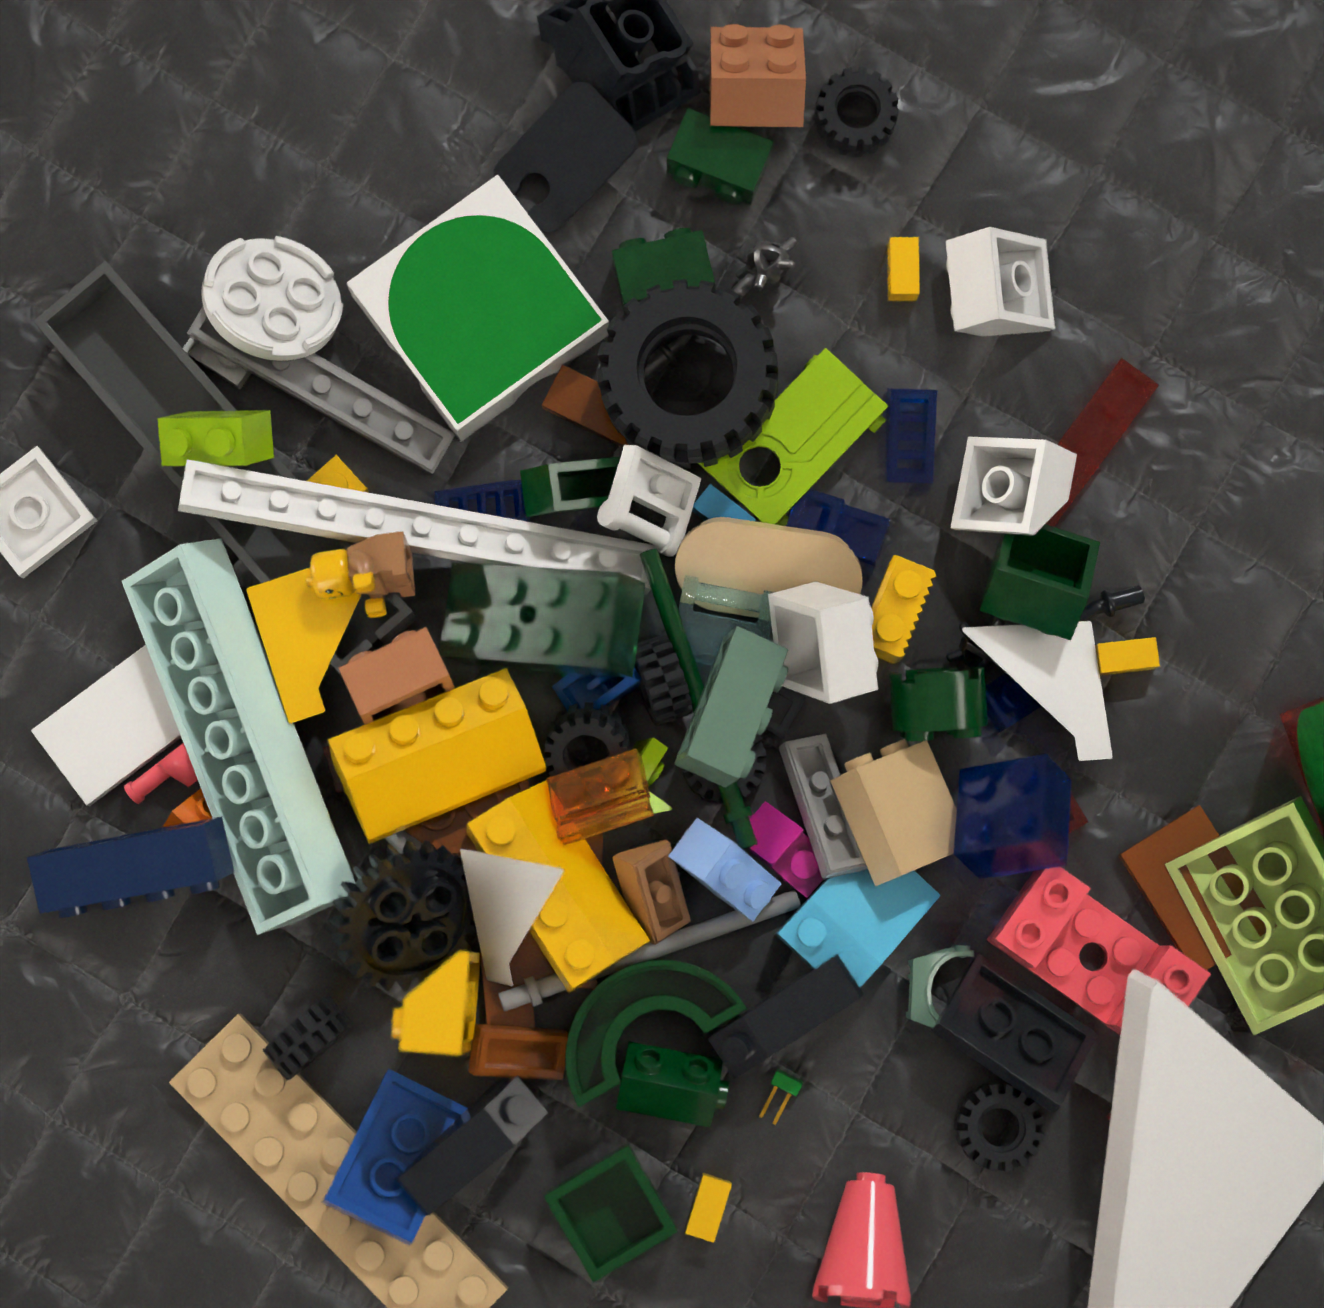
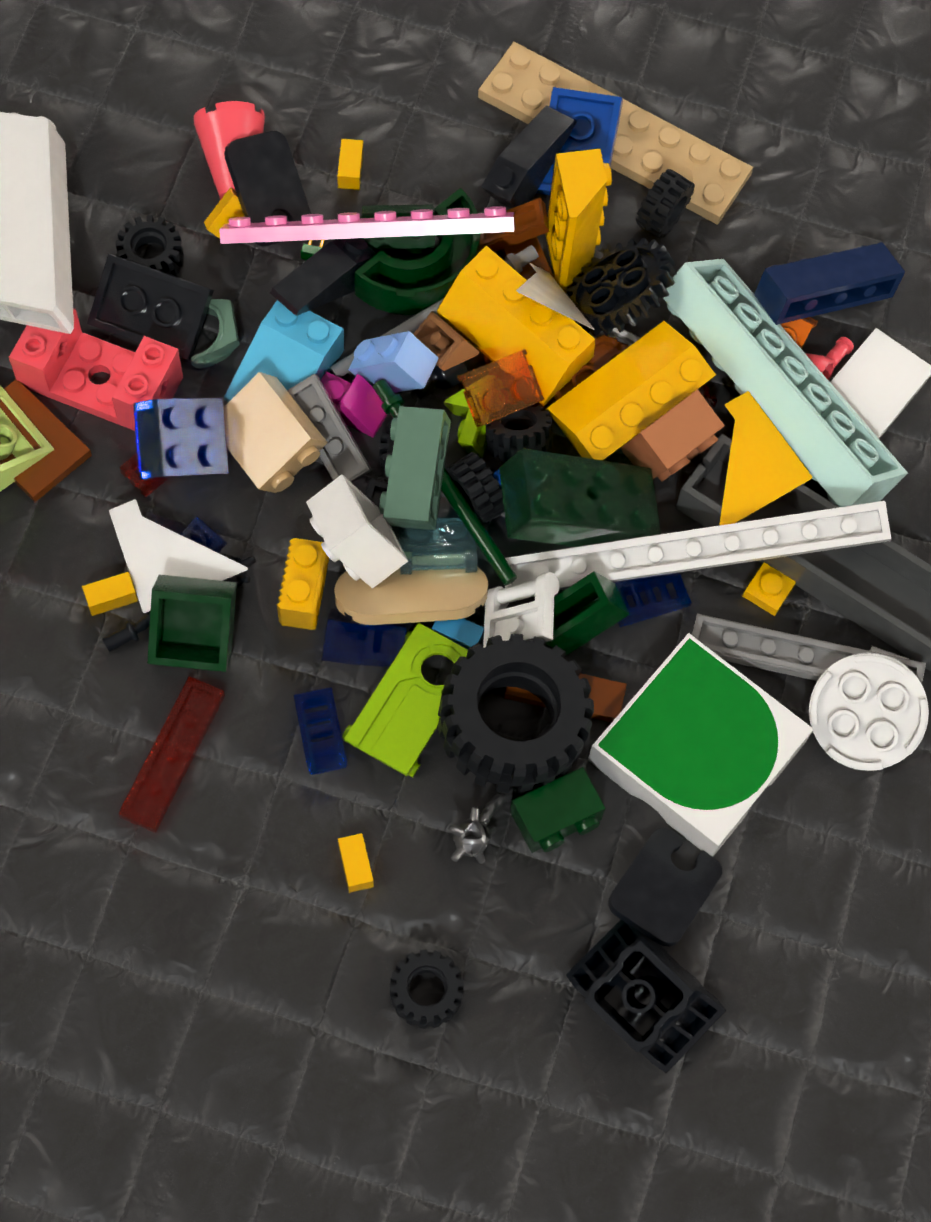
camera: 165 degrees right, 15 degrees down
lime brick [157,410,274,466] -> none
piece [305,531,415,618] -> none
dark green piece [543,1142,678,1283] -> none
dark green piece [666,108,774,205] -> none
nougat piece [709,24,806,127] -> none
dark green brick [889,667,988,741] -> none
white slope [946,227,1055,336] -> none
white slope [950,437,1077,535] -> none
none -> yellow piece [204,187,244,239]
none -> bright pink plate [219,206,515,244]
none -> black piece [224,131,311,247]

